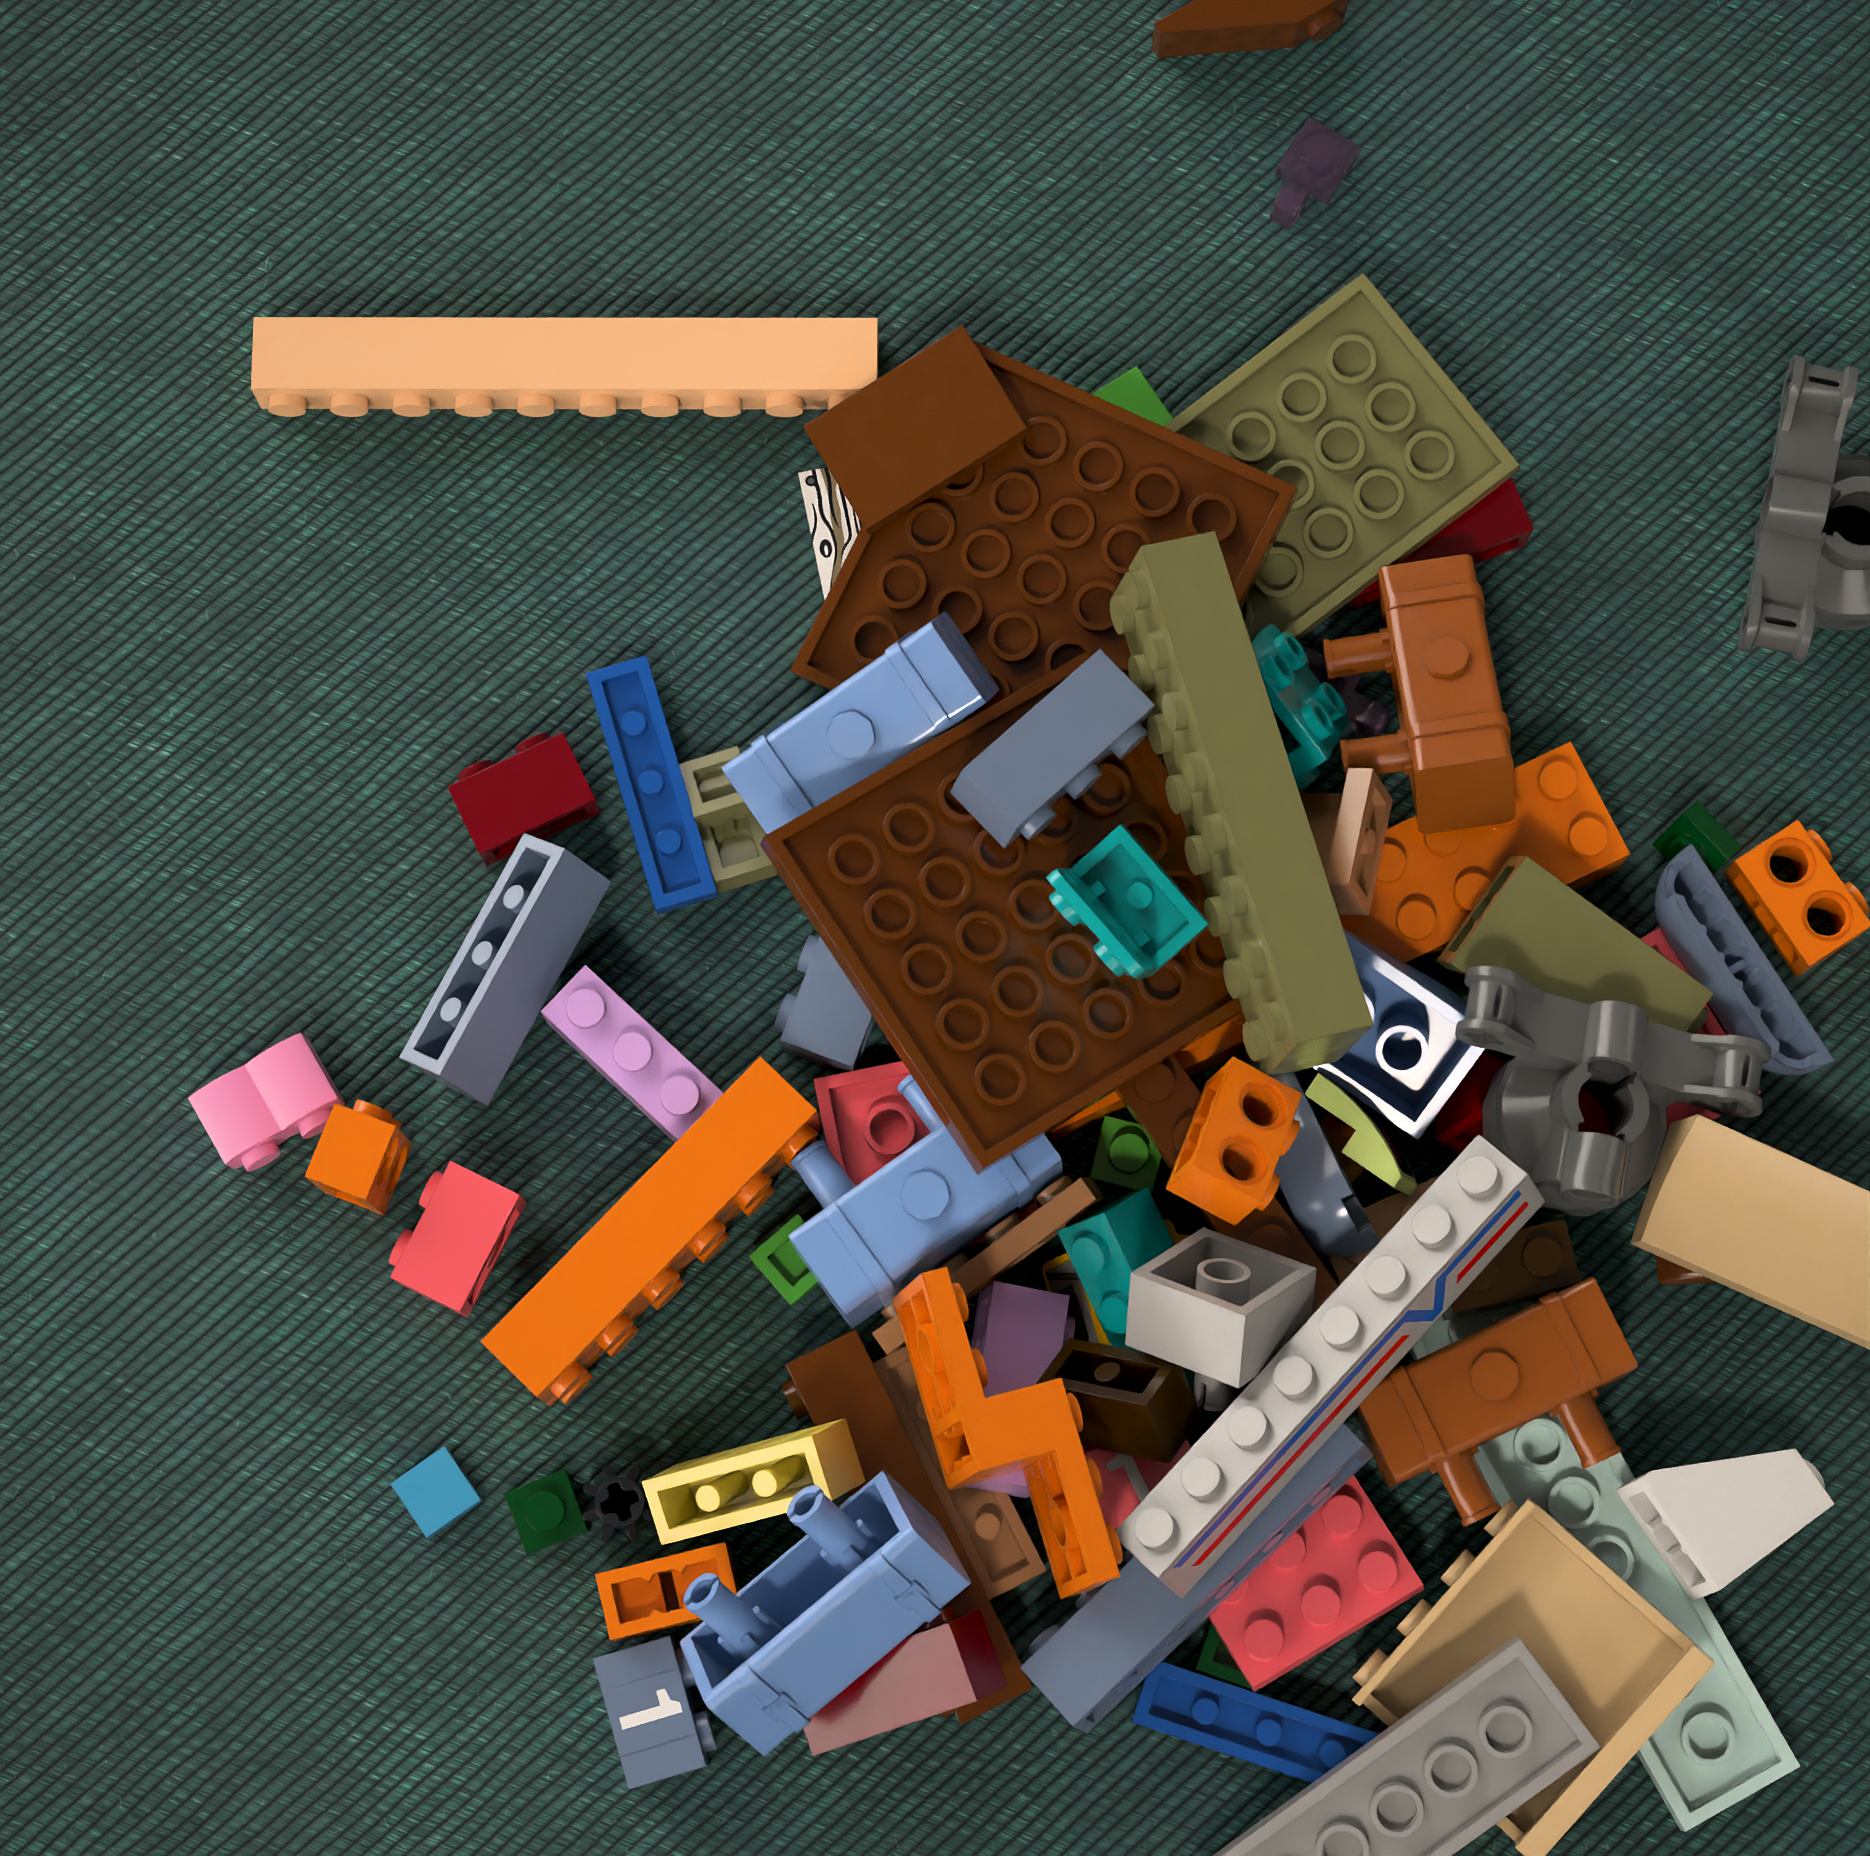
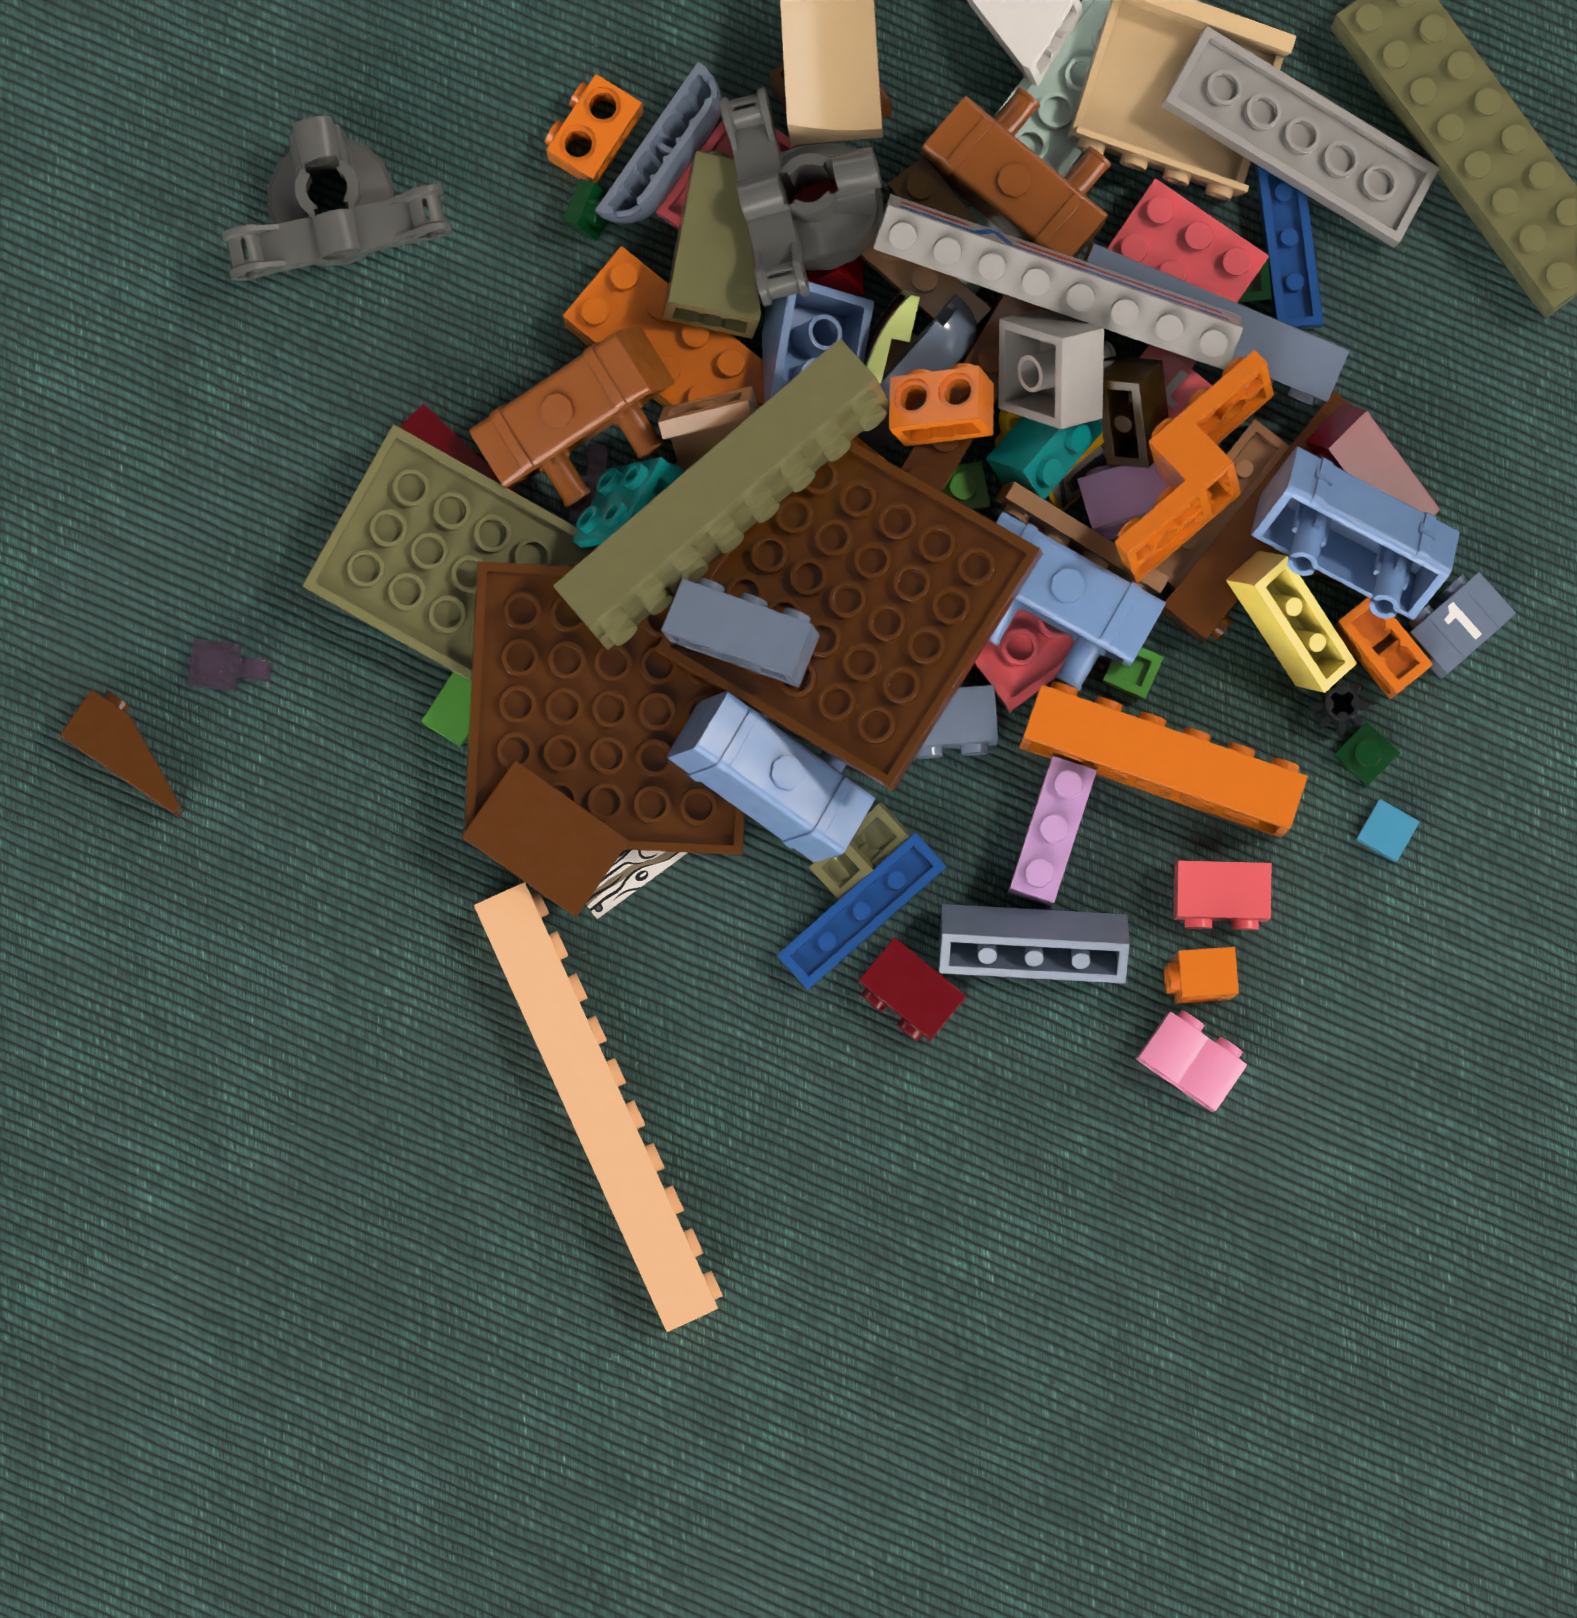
camera: 120 degrees left, 5 degrees up
teal bracket [1046,824,1211,979] -> none

